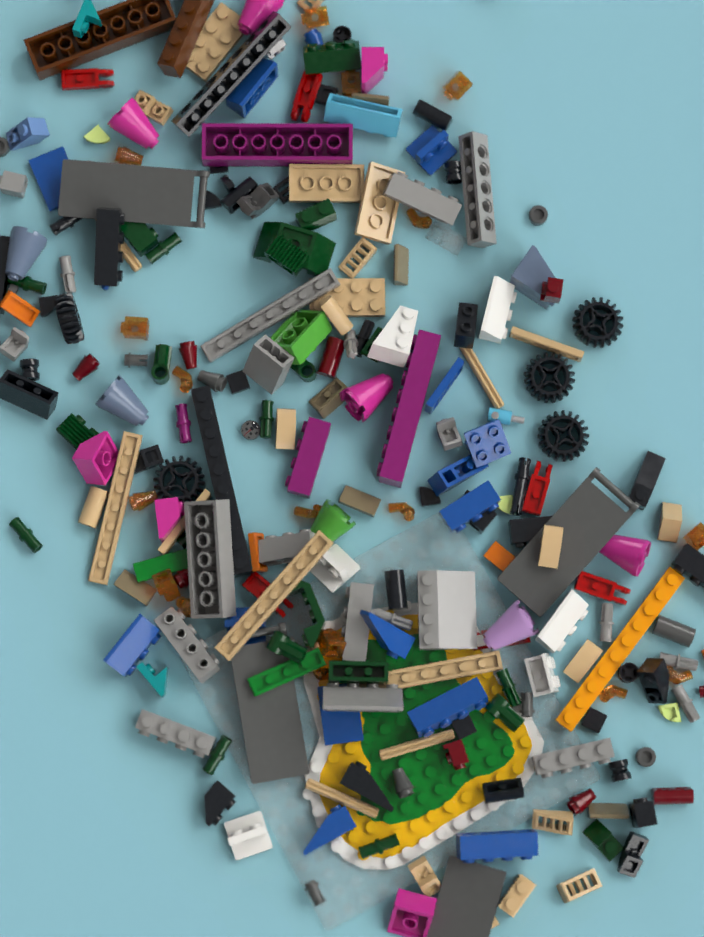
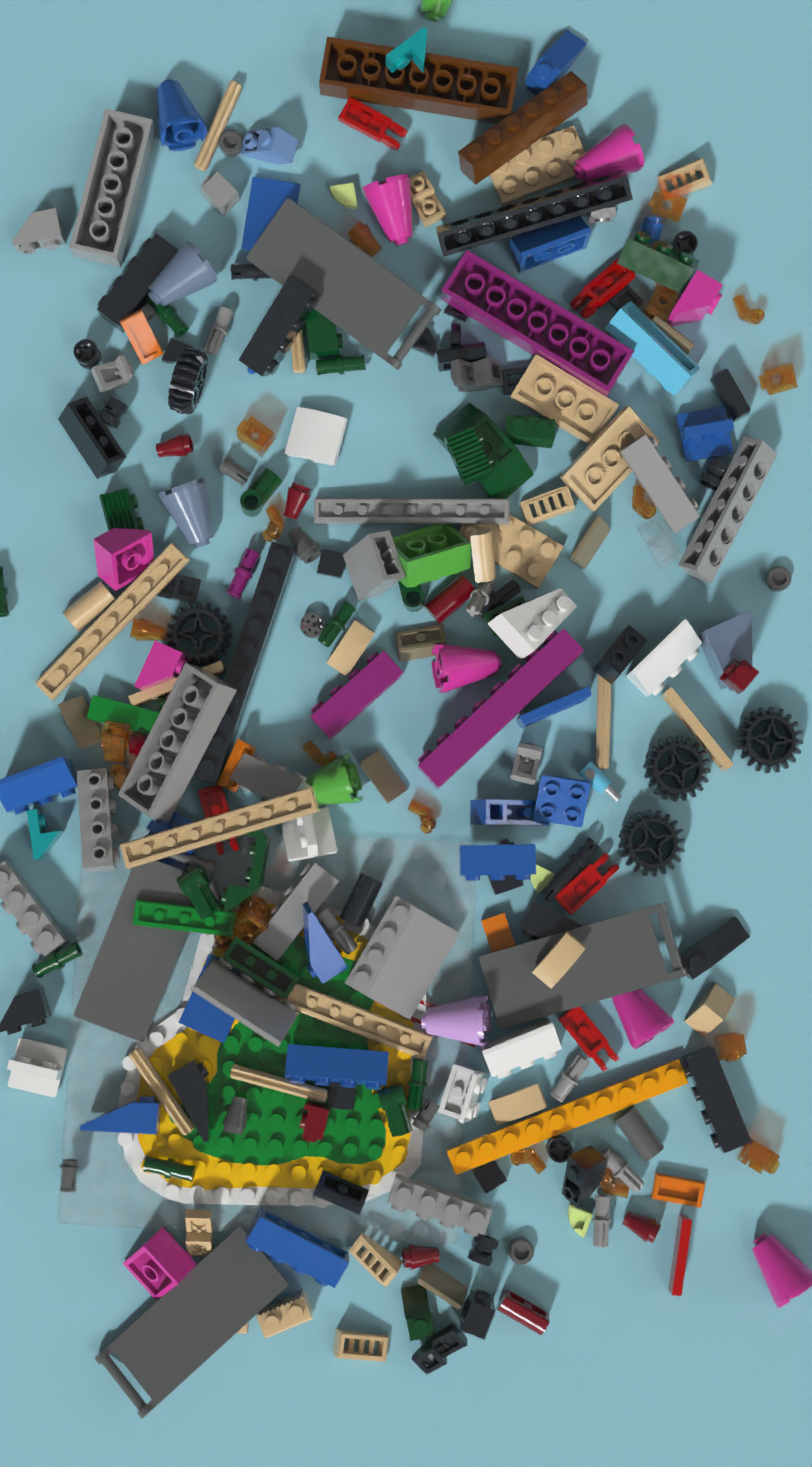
camera: 30 degrees right, 5 degrees up
black tile [419,487,441,507] -> none
none -> white slope [285,407,348,466]
none -> clear orange arm [732,295,765,325]

